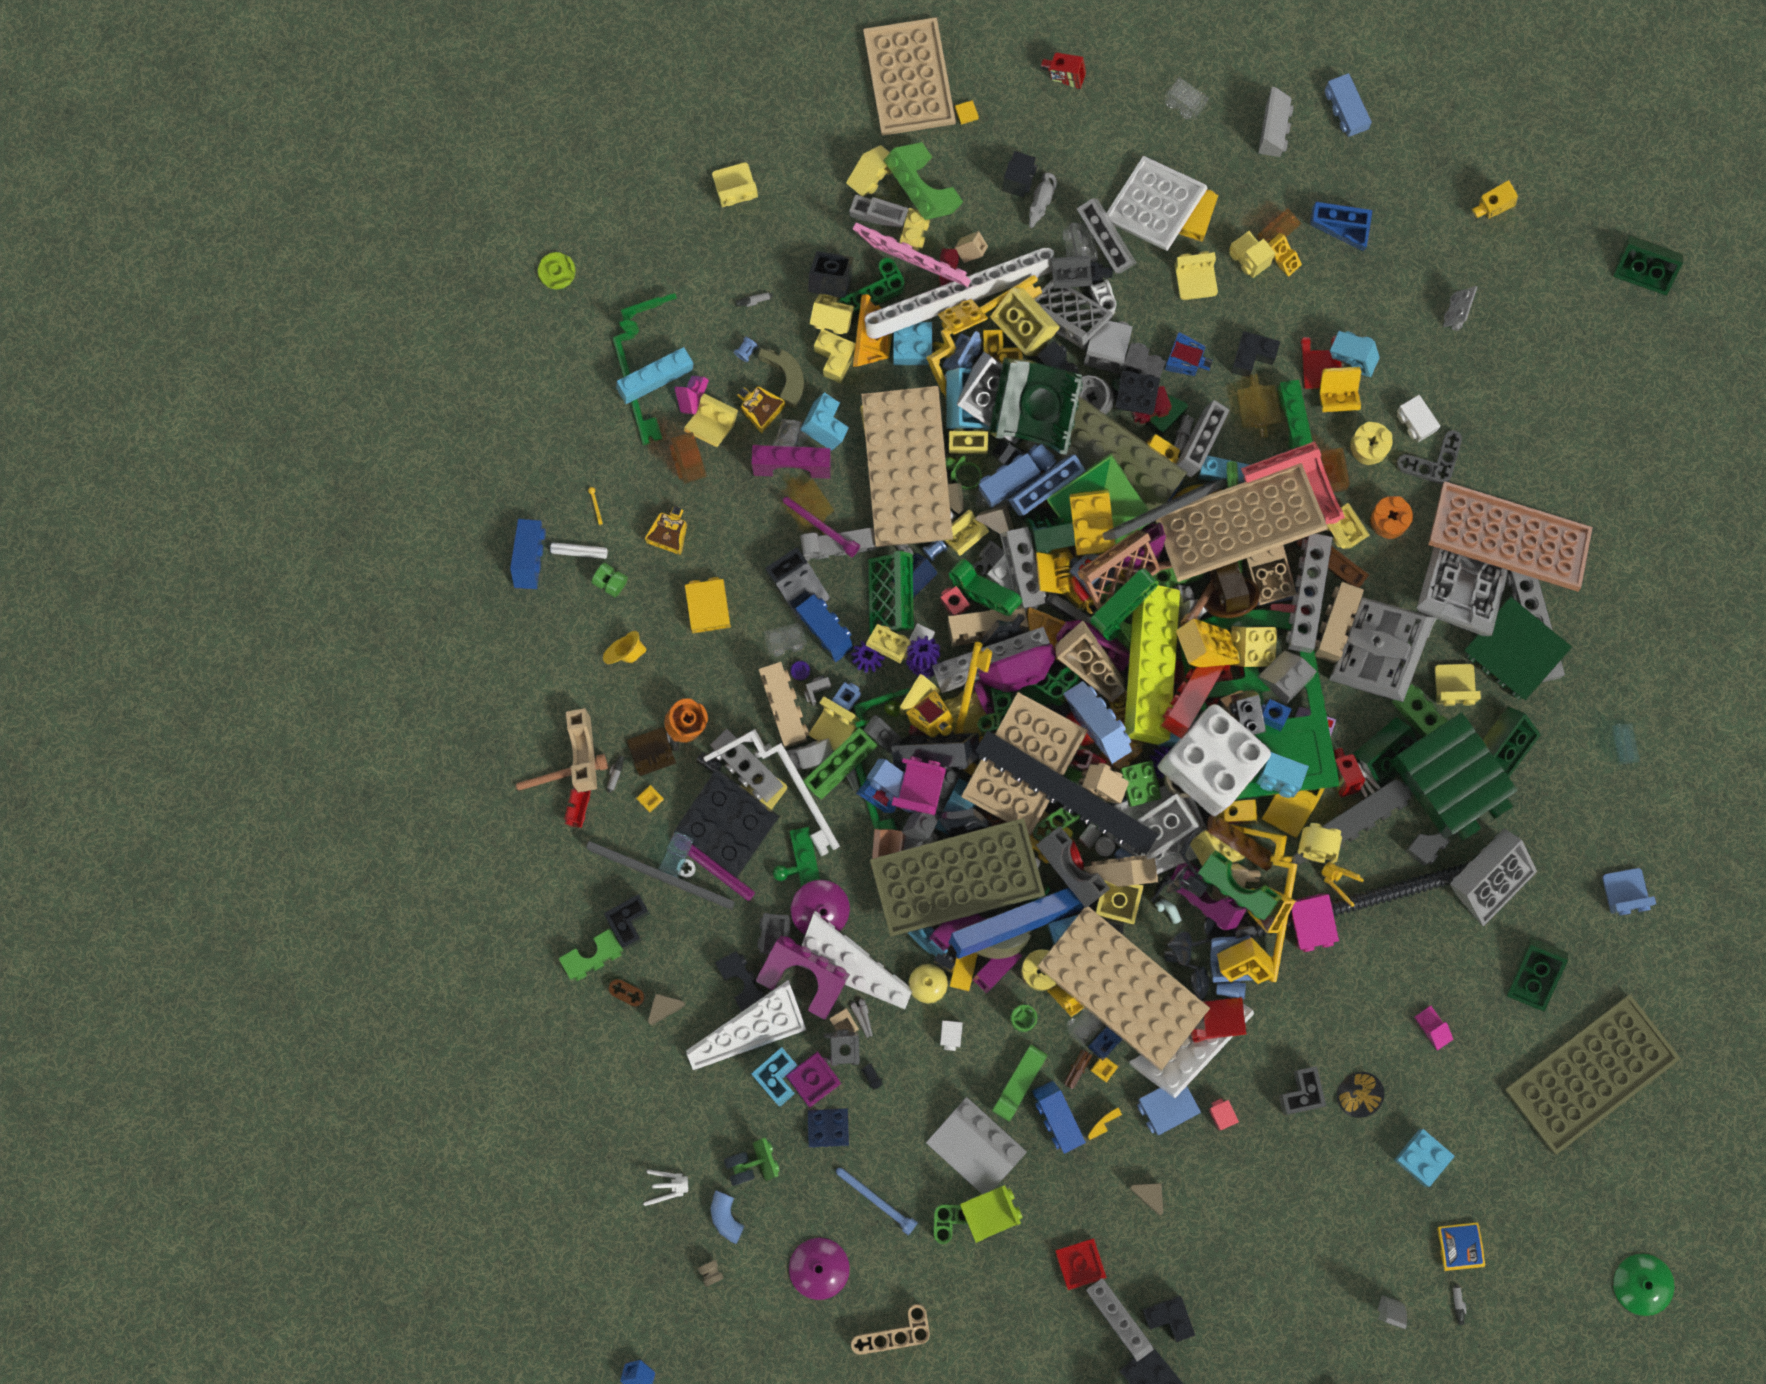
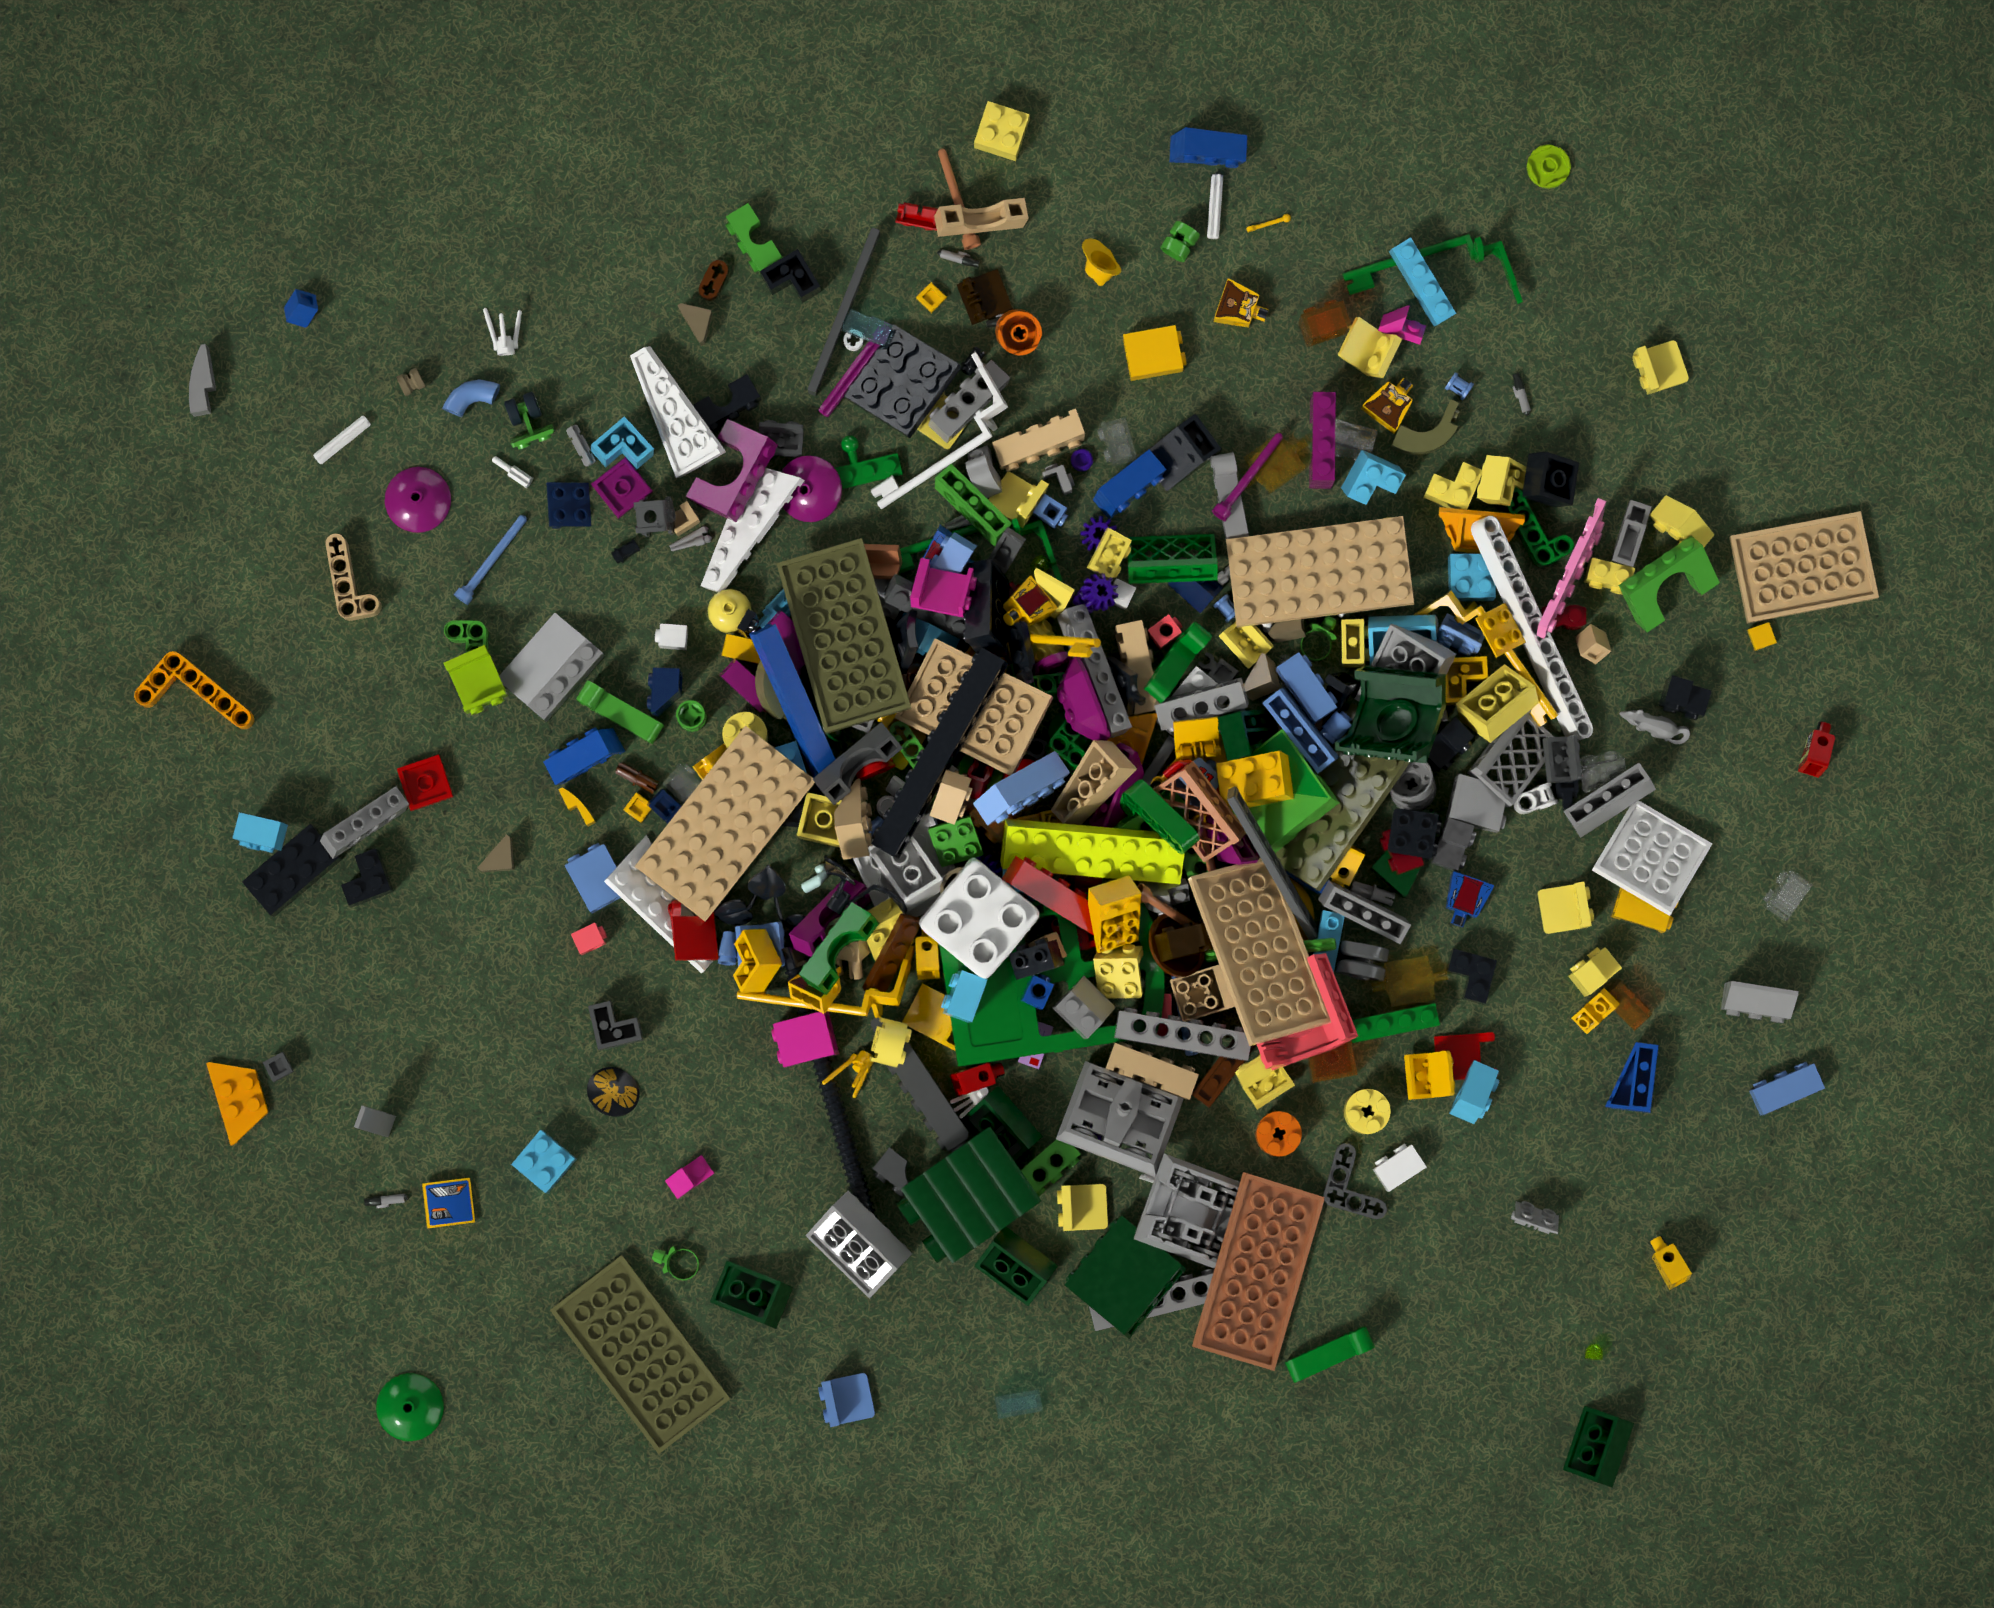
camera: 90 degrees right, 5 degrees up
none -> white axle [313,416,371,464]
none -> white axle [492,456,534,489]
none -> light grey axle [566,425,596,467]
none -> dark blue slope [647,667,683,717]
none -> bright green piece [652,1246,699,1280]
none -> light yellow brick [974,101,1030,161]
none -> black hinge [1006,621,1035,684]
none -> green beam [1285,1326,1375,1383]
none -> dark grey wheel [1336,941,1389,981]
none -> clear neon green hinge [1585,1344,1603,1360]

